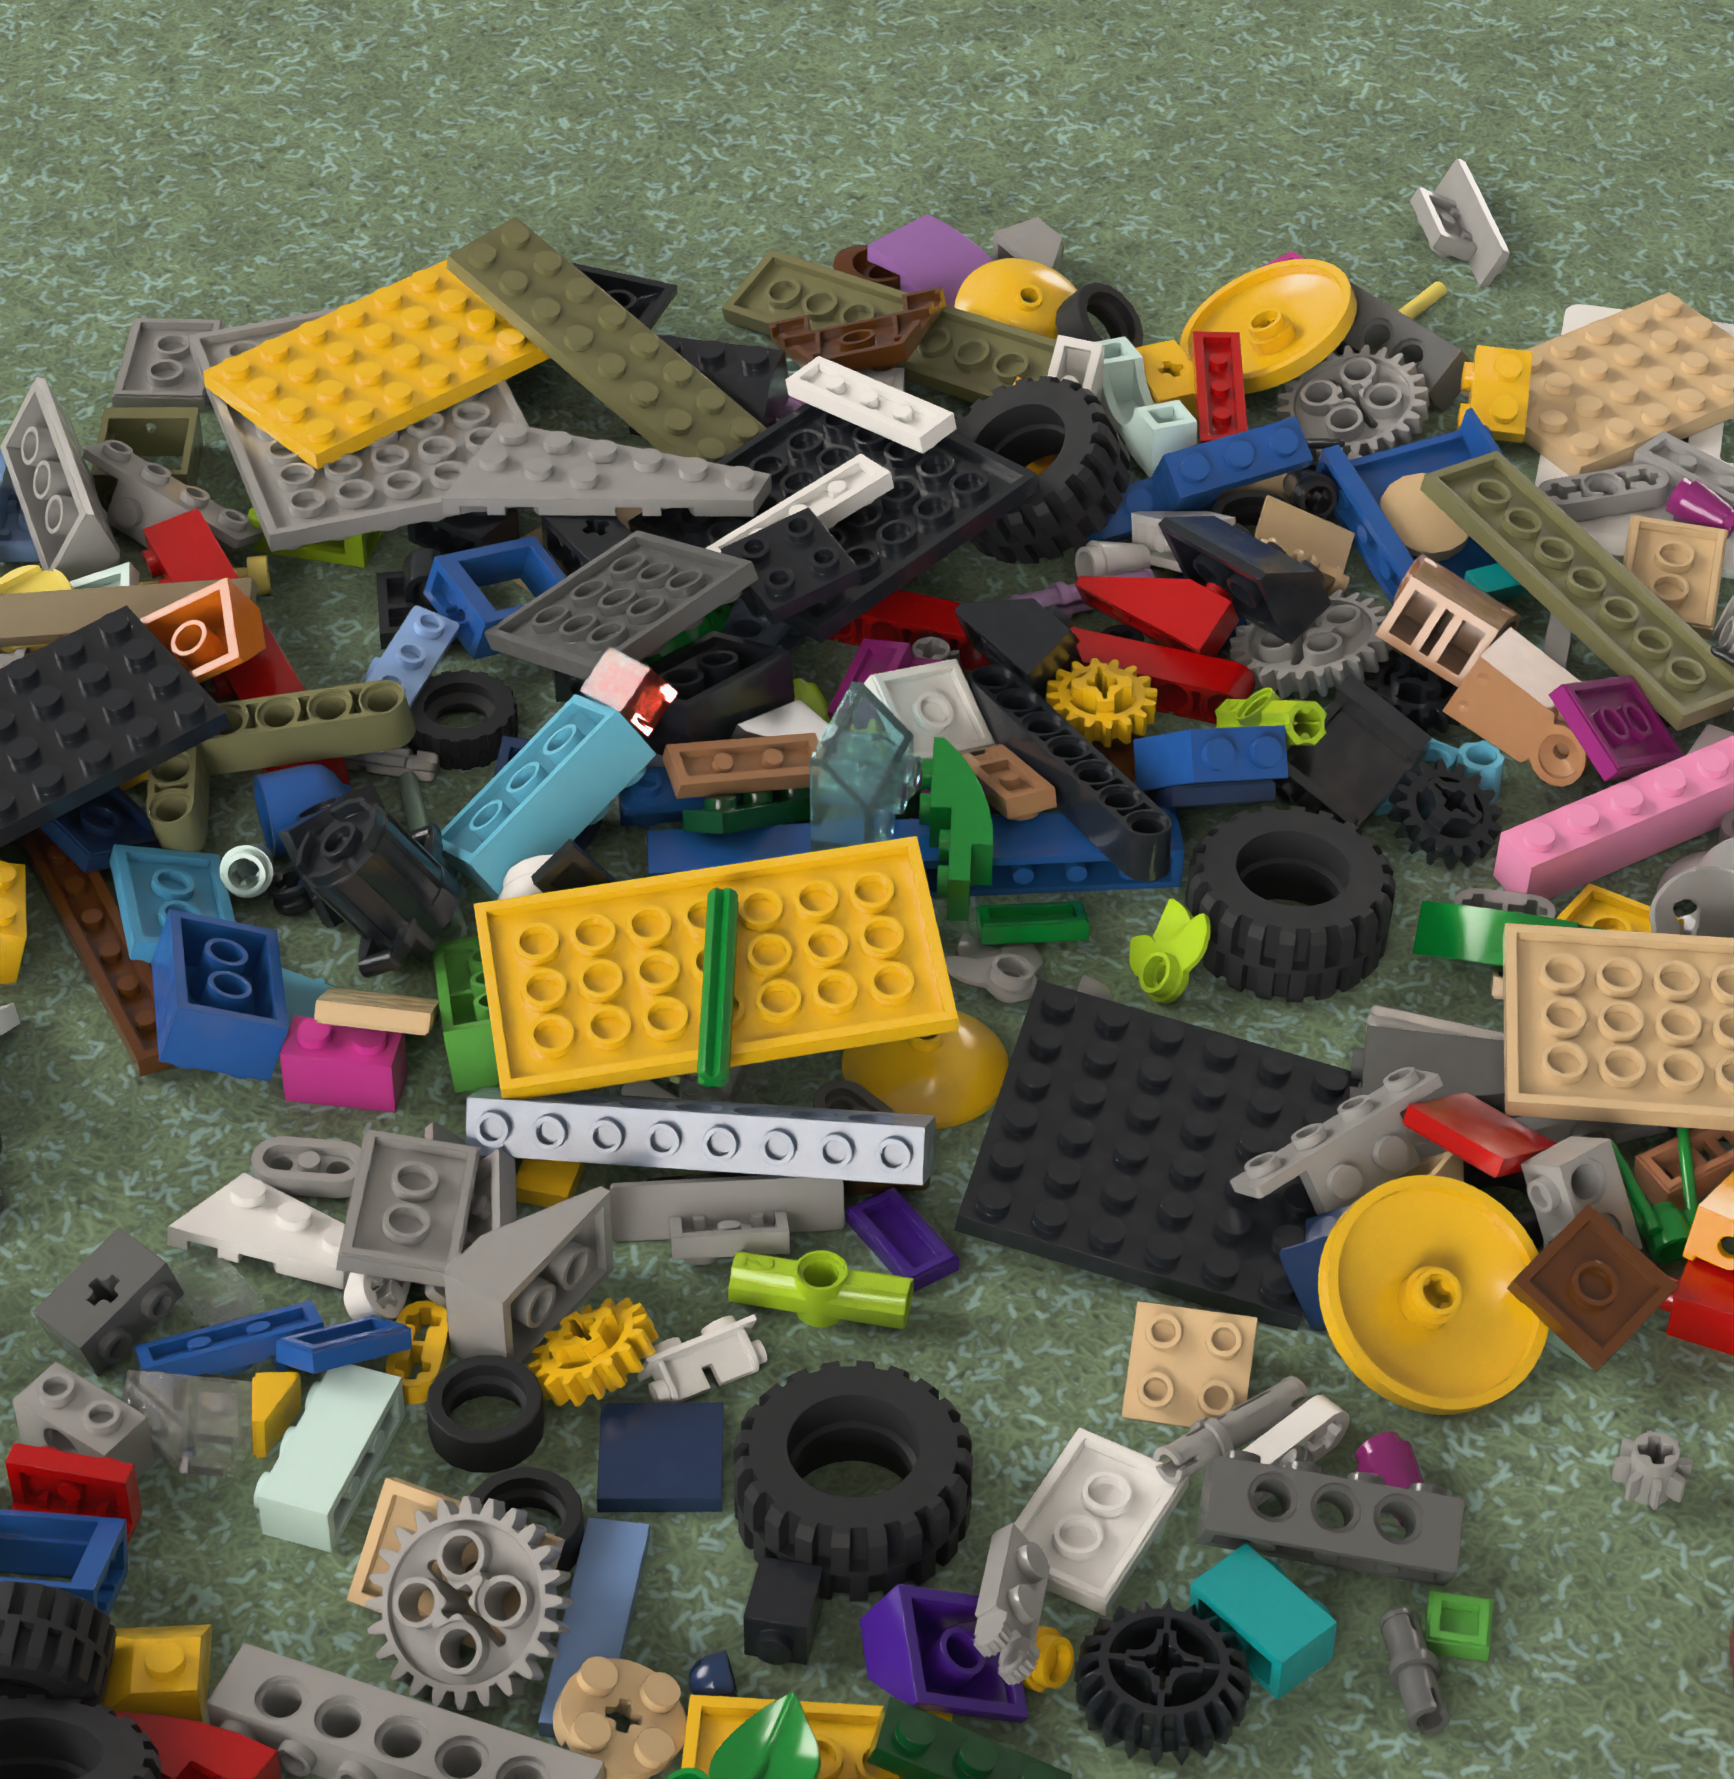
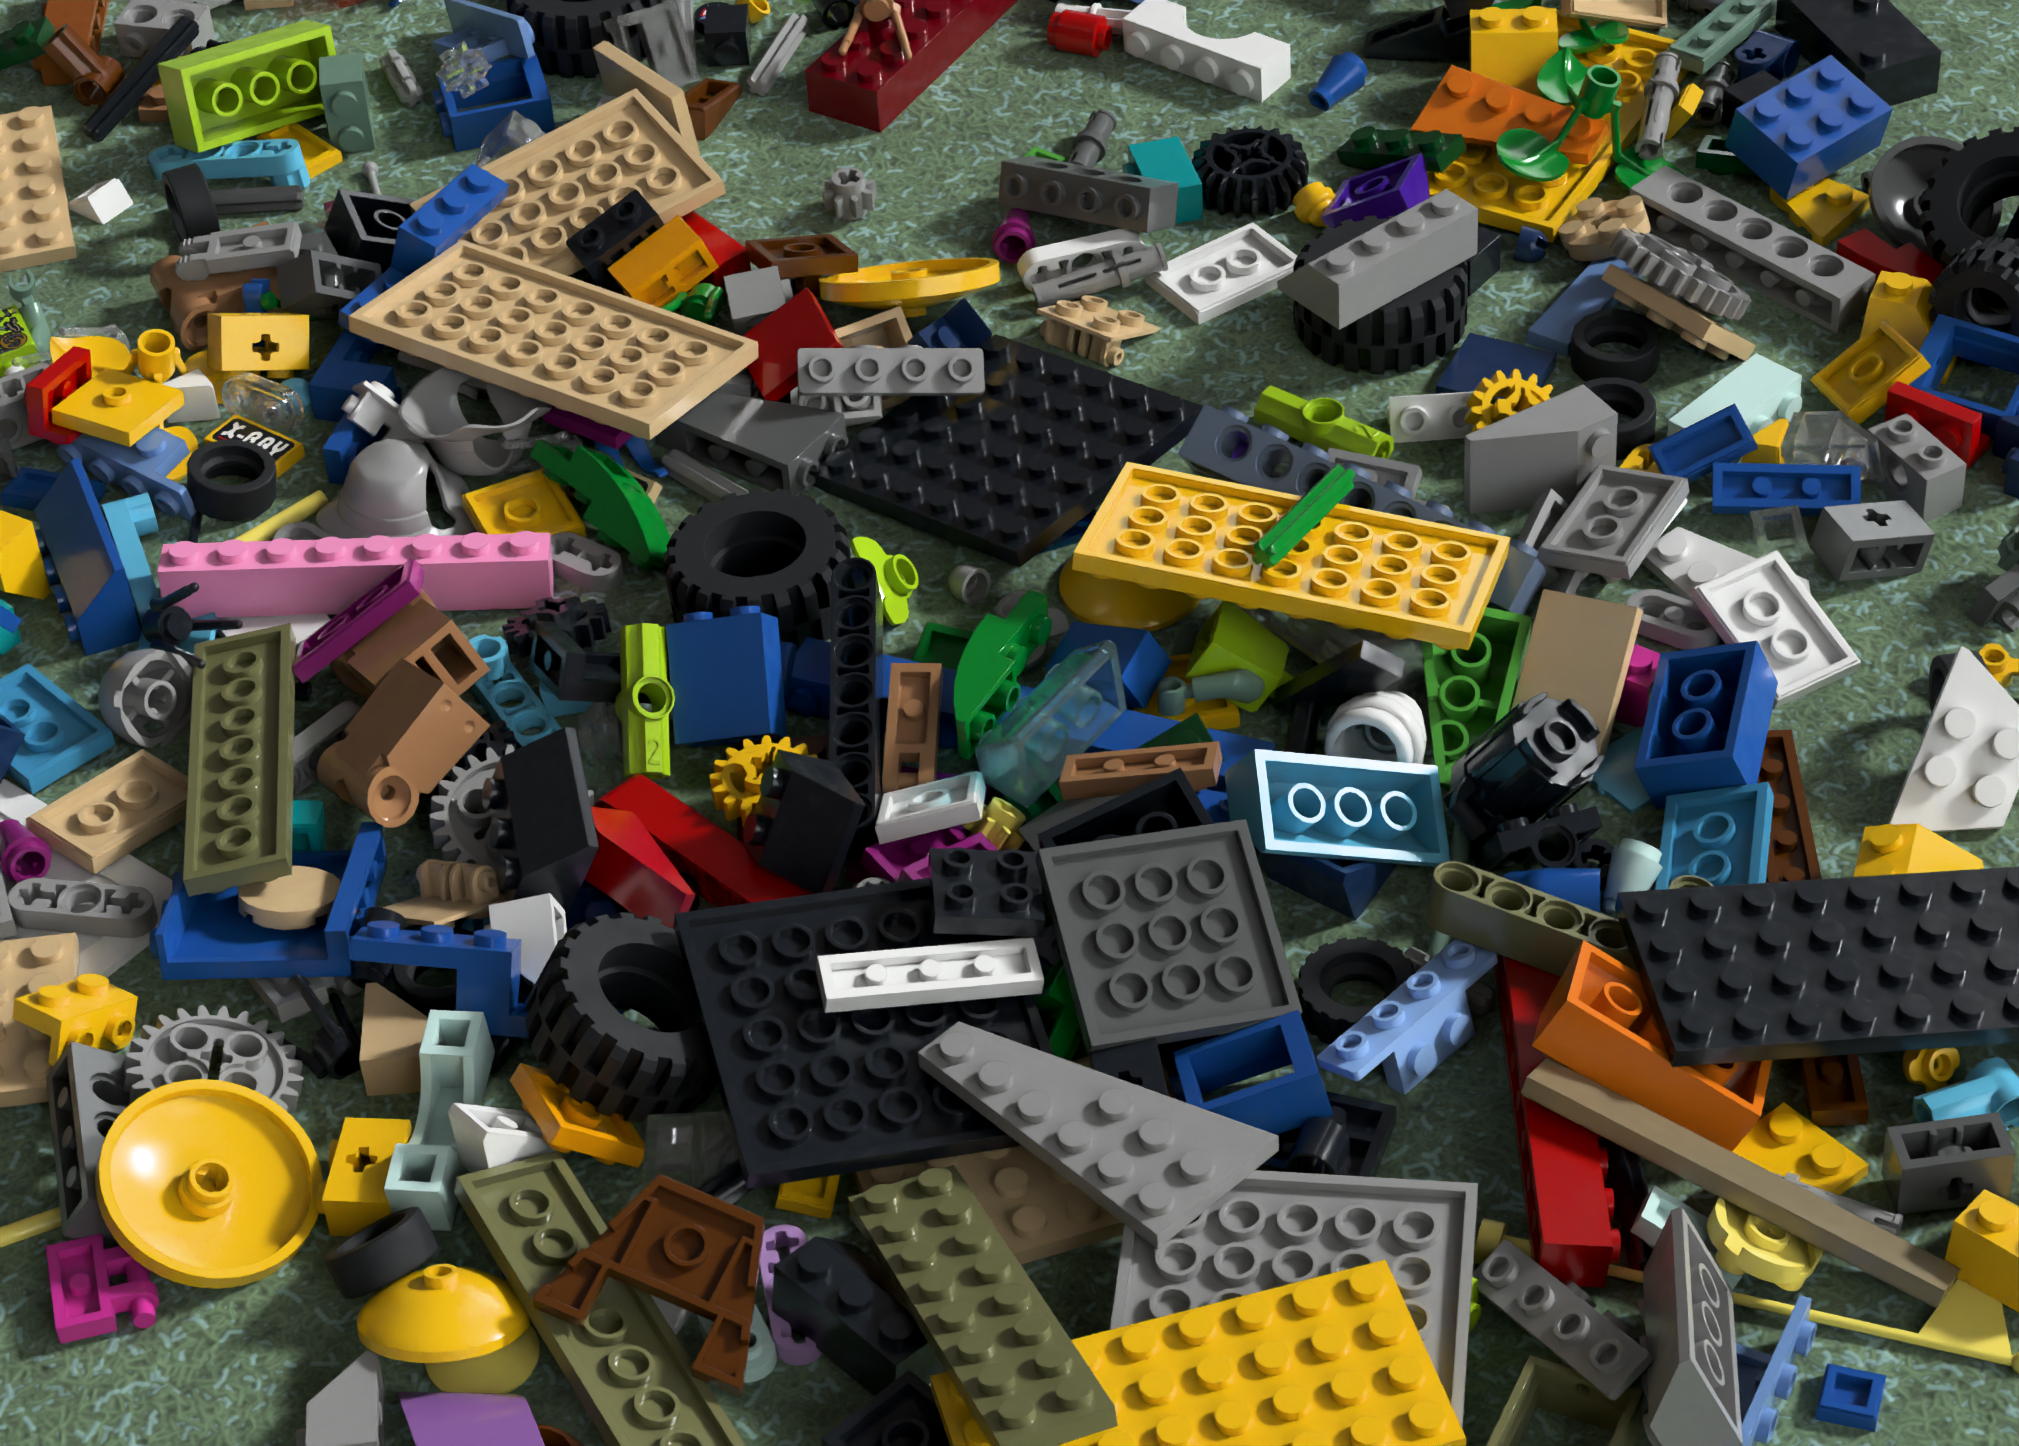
camera: 150 degrees left, 0 degrees up
clear red brick [580,647,678,736] -> none
white plate [785,356,957,454] -> none
light grey hinge [973,1523,1050,1686] -> none
red plate [1192,331,1248,445] -> none
none -> light grey slope [1277,189,1478,330]
none -> white tile [1691,550,1861,708]
none -> yellow plate [1810,320,1931,427]

